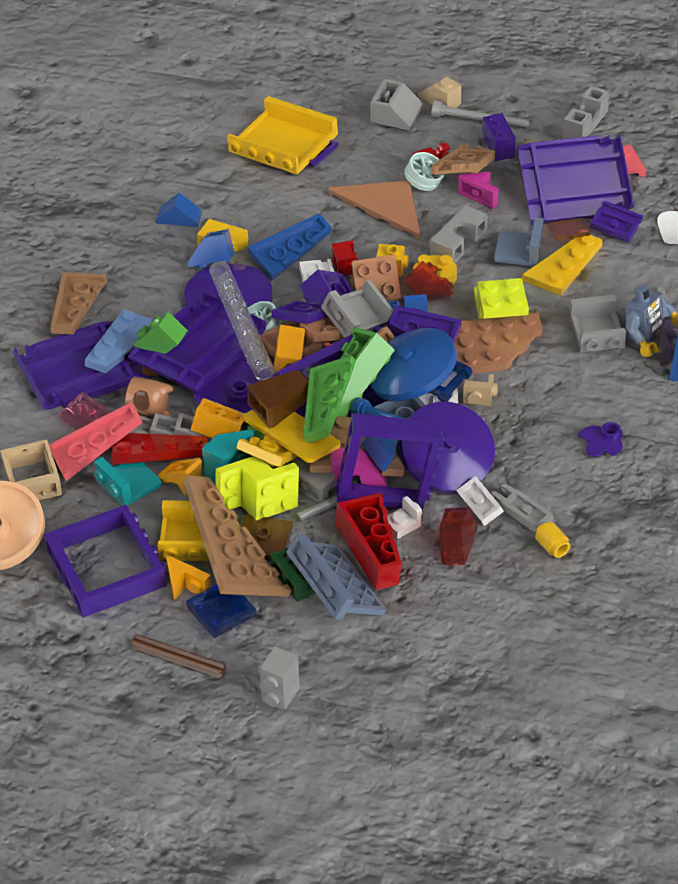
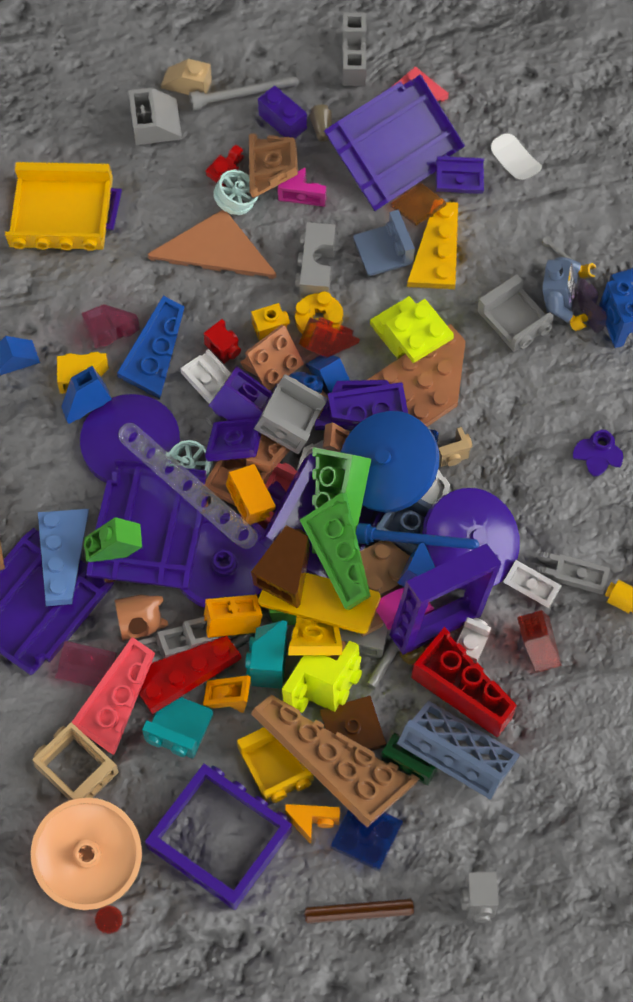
camera: 30 degrees left, 20 degrees up
none -> clear pink slope [81,304,140,348]

